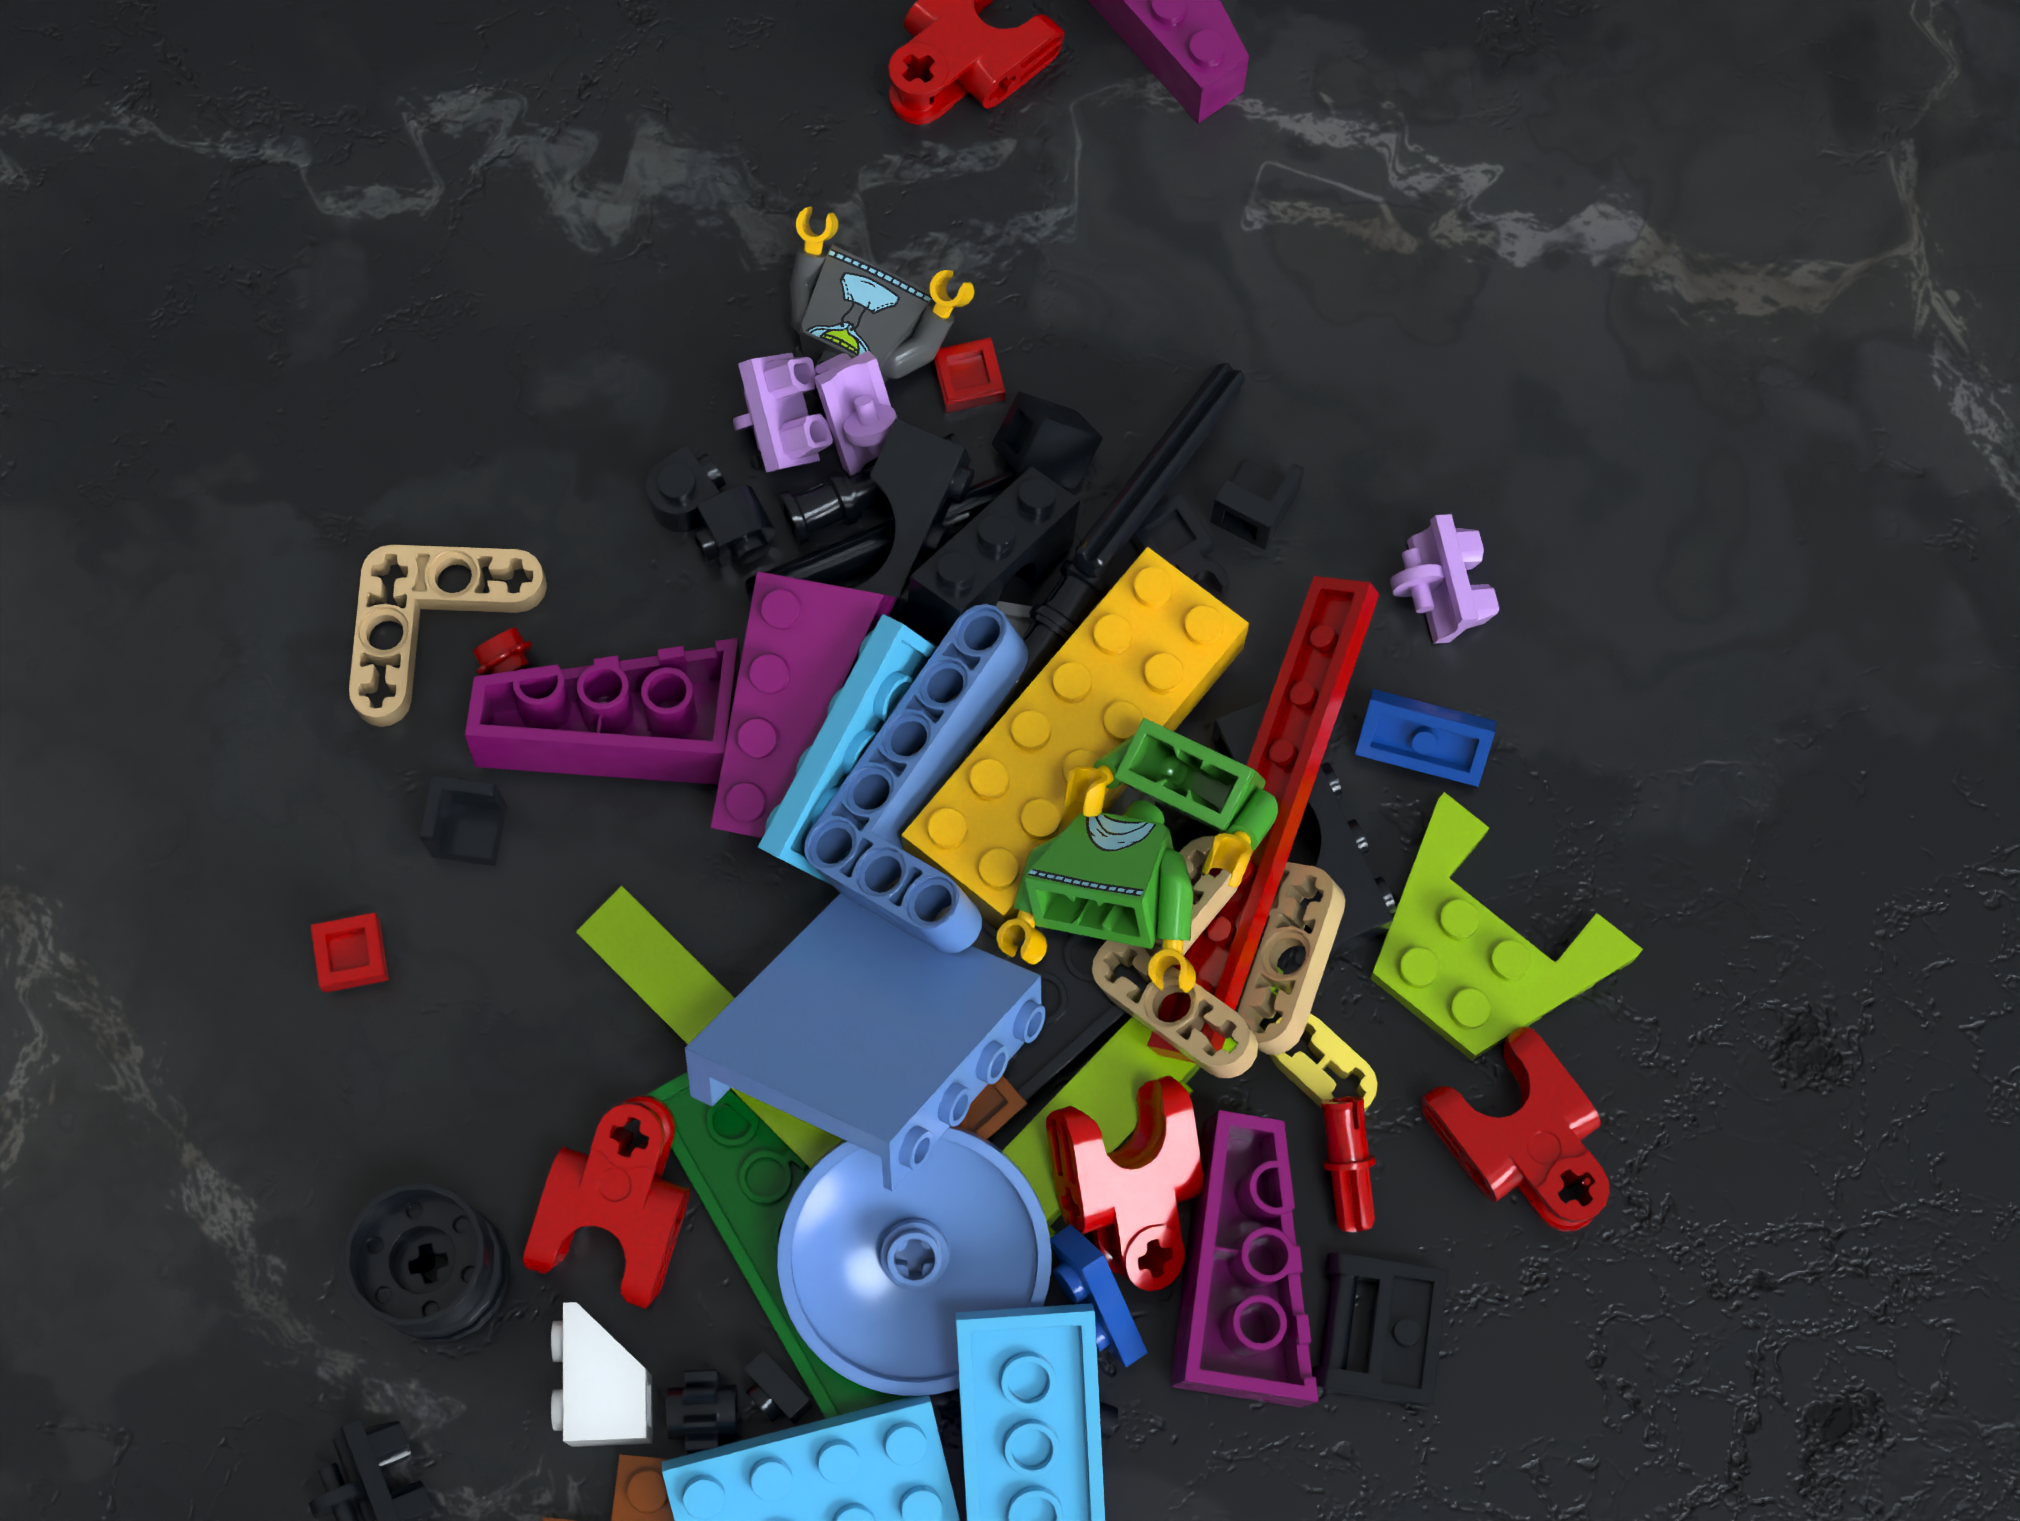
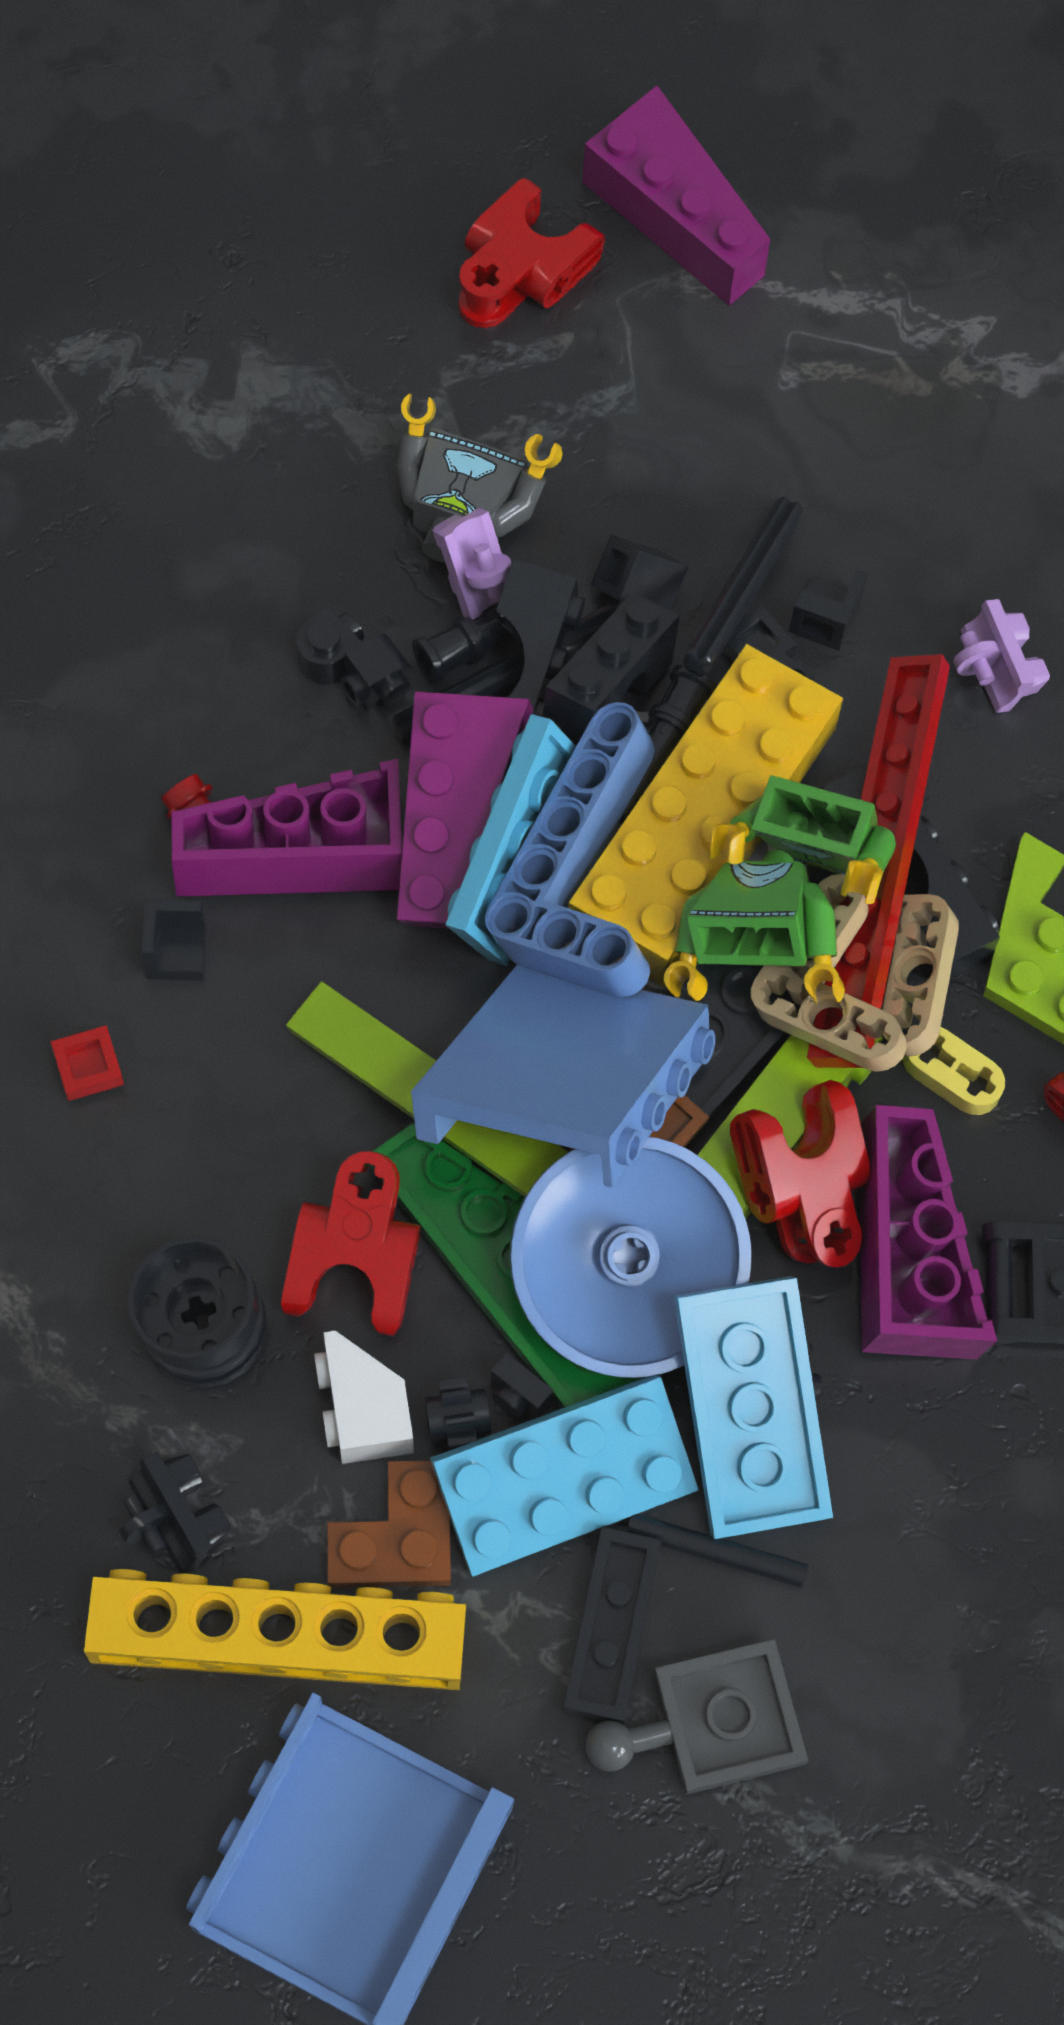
camera: 10 degrees left, 5 degrees down
tan beam [349,545,547,727] -> none
lavender hips [732,353,833,473] -> none
red tile [933,337,1005,413] -> none
blue plate [1050,1224,1148,1367] -> none
red axle [1321,1096,1376,1232] -> none
blue plate [1355,689,1496,787] -> none

